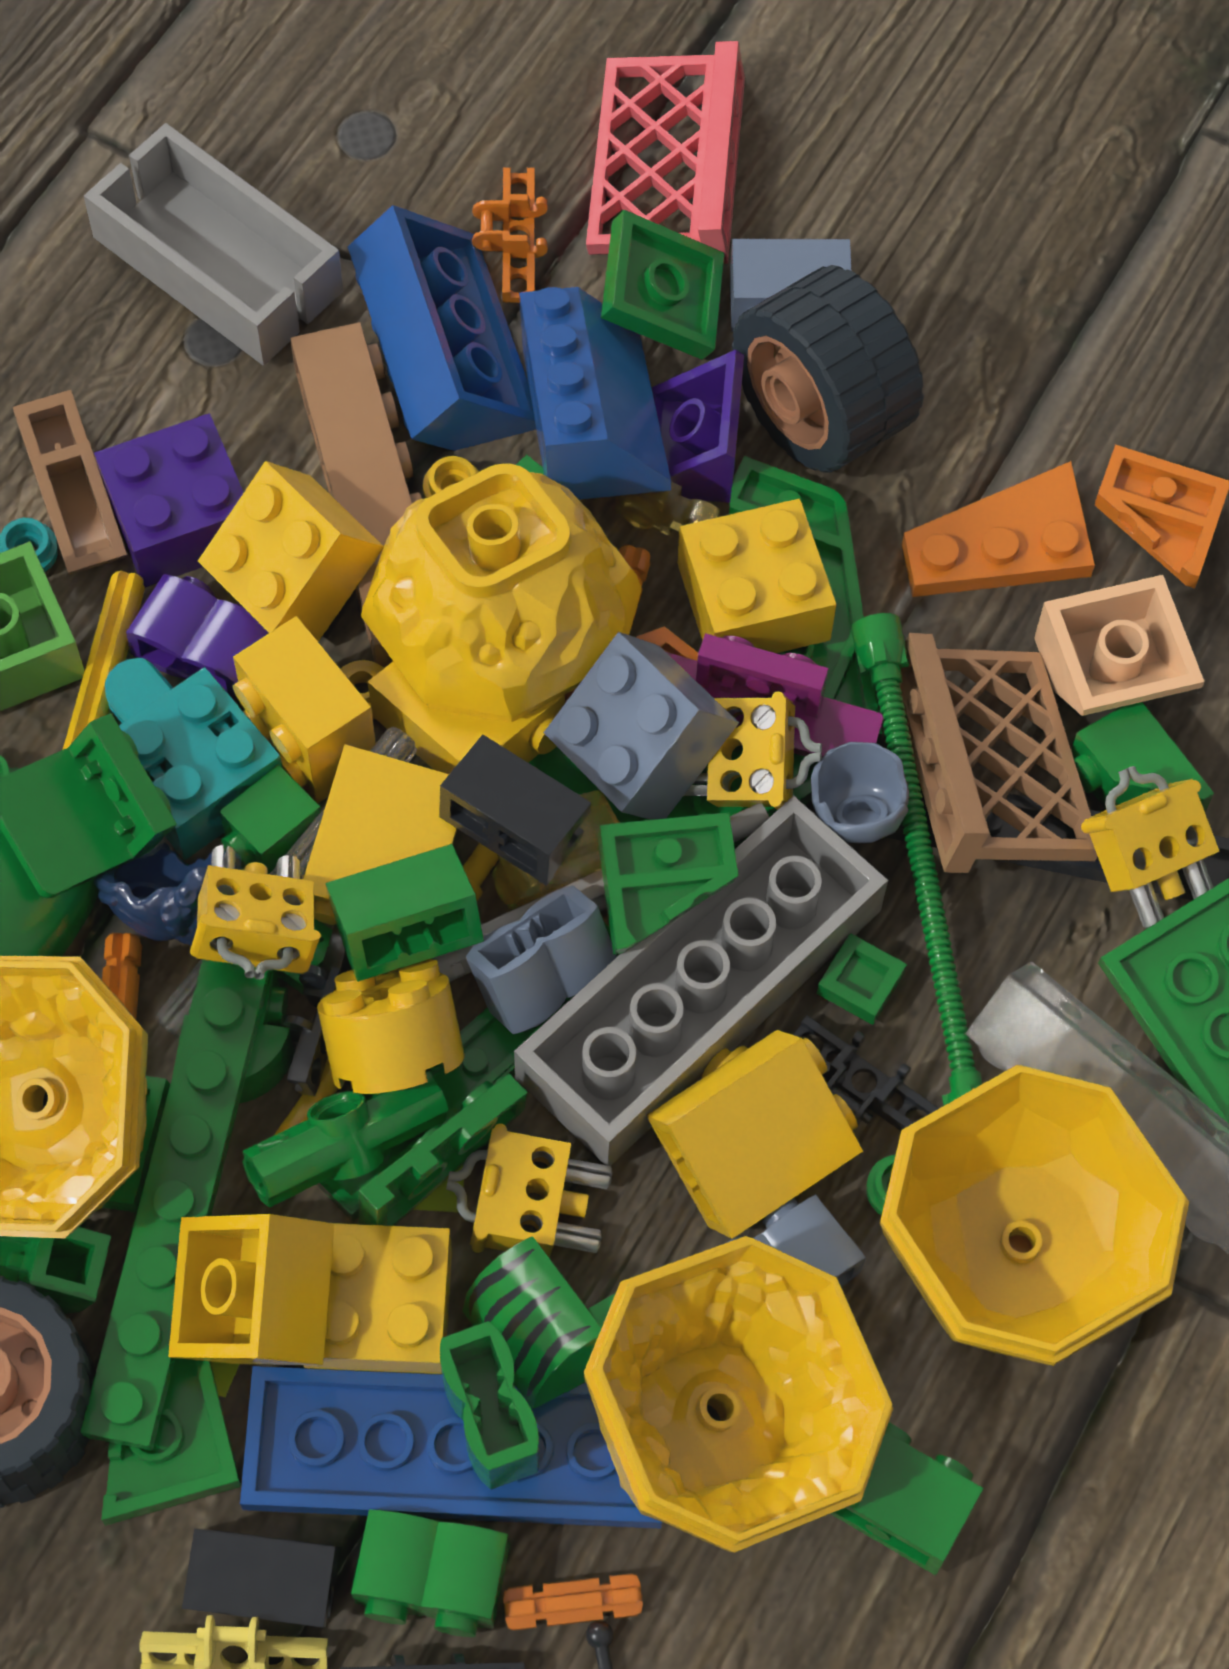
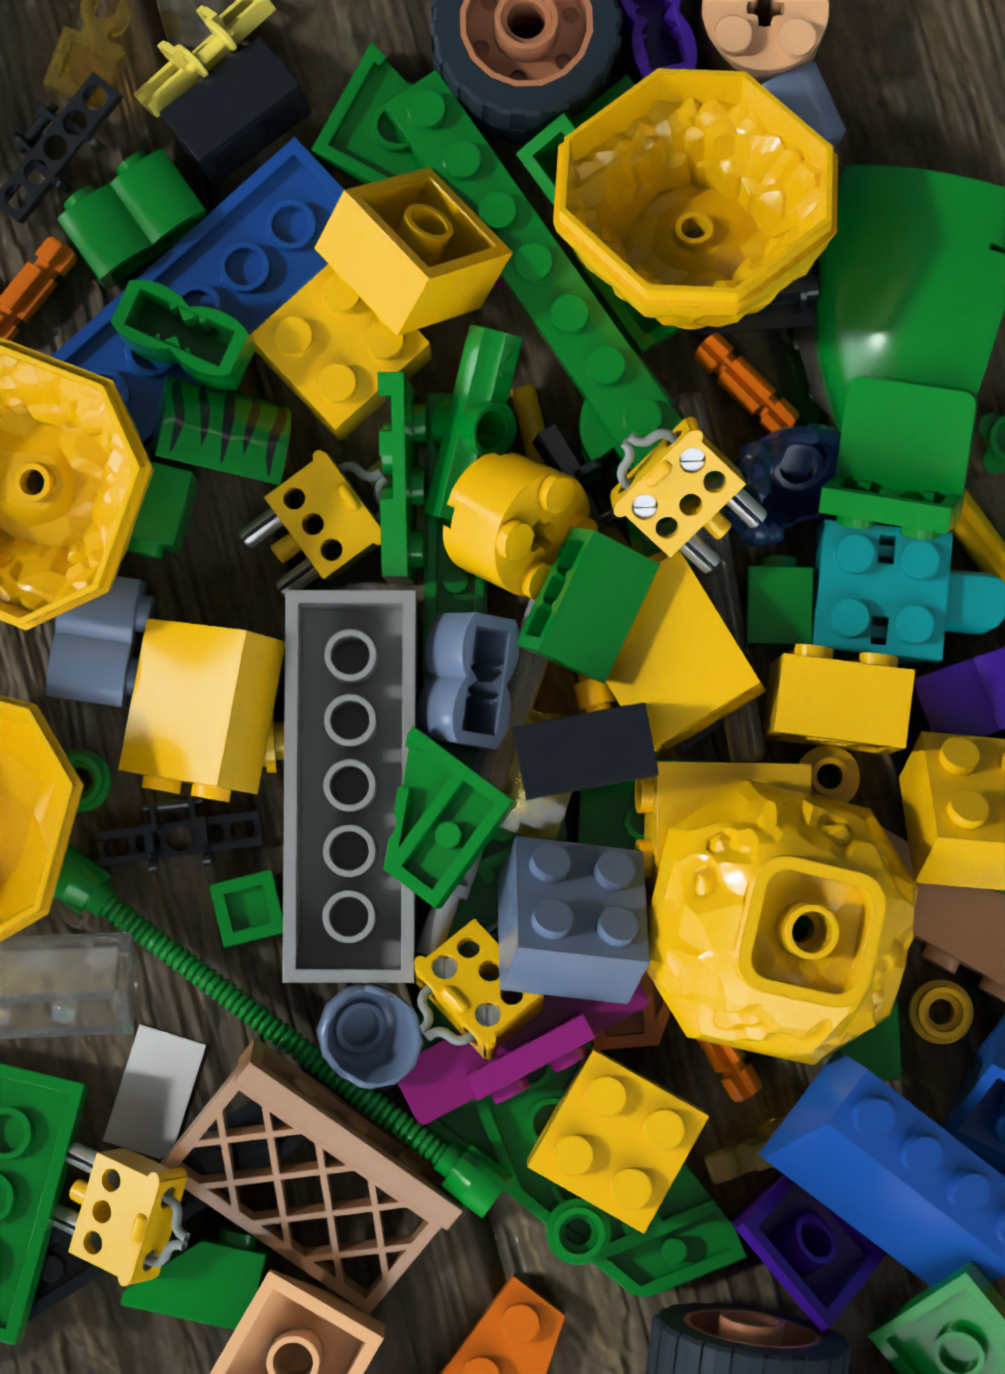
camera: 135 degrees right, 20 degrees up
none -> white sticker [103,1024,206,1159]
none -> green plate [546,1198,611,1265]

